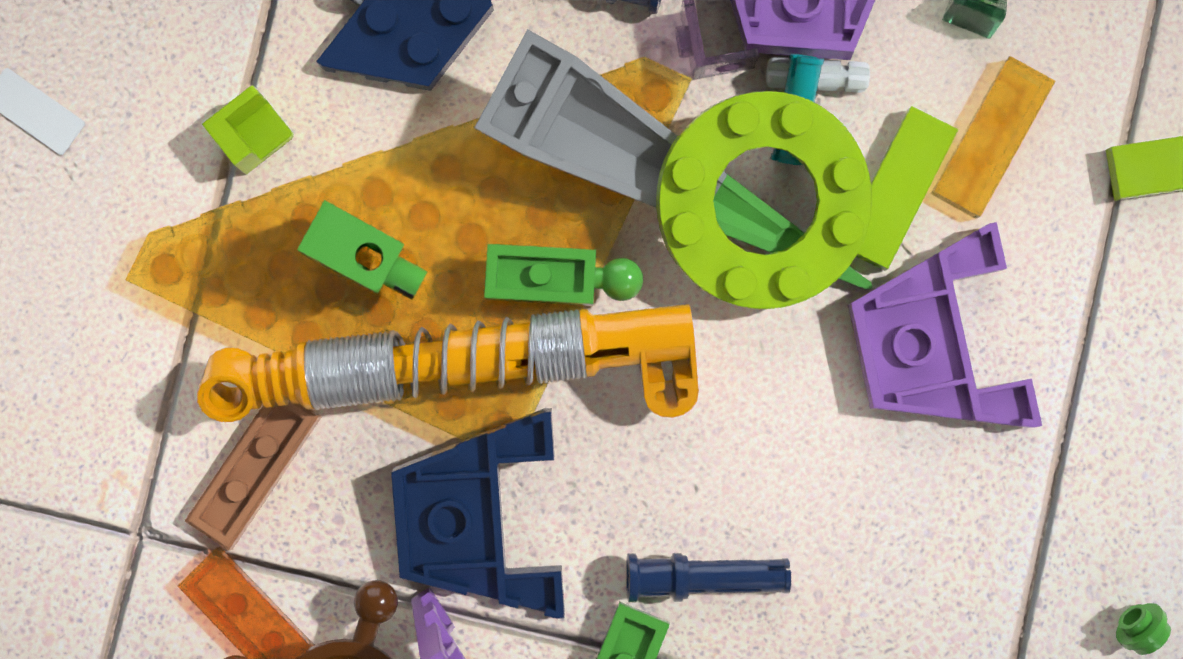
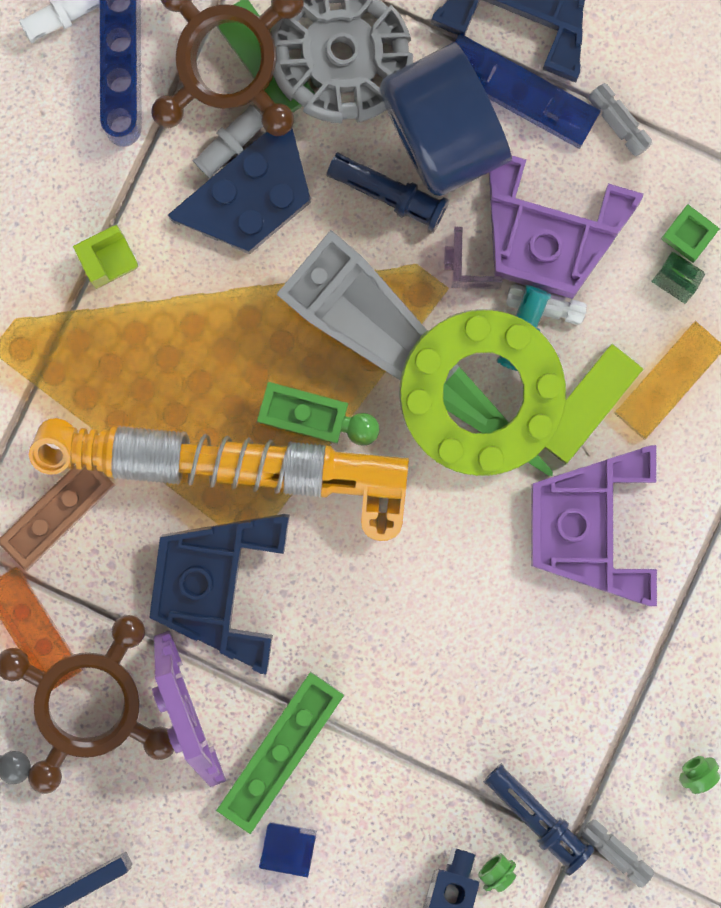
camera: 10 degrees right, 0 degrees up
bright green torso [297,200,427,300] -> none
dark blue pin [626,553,791,602] -> none

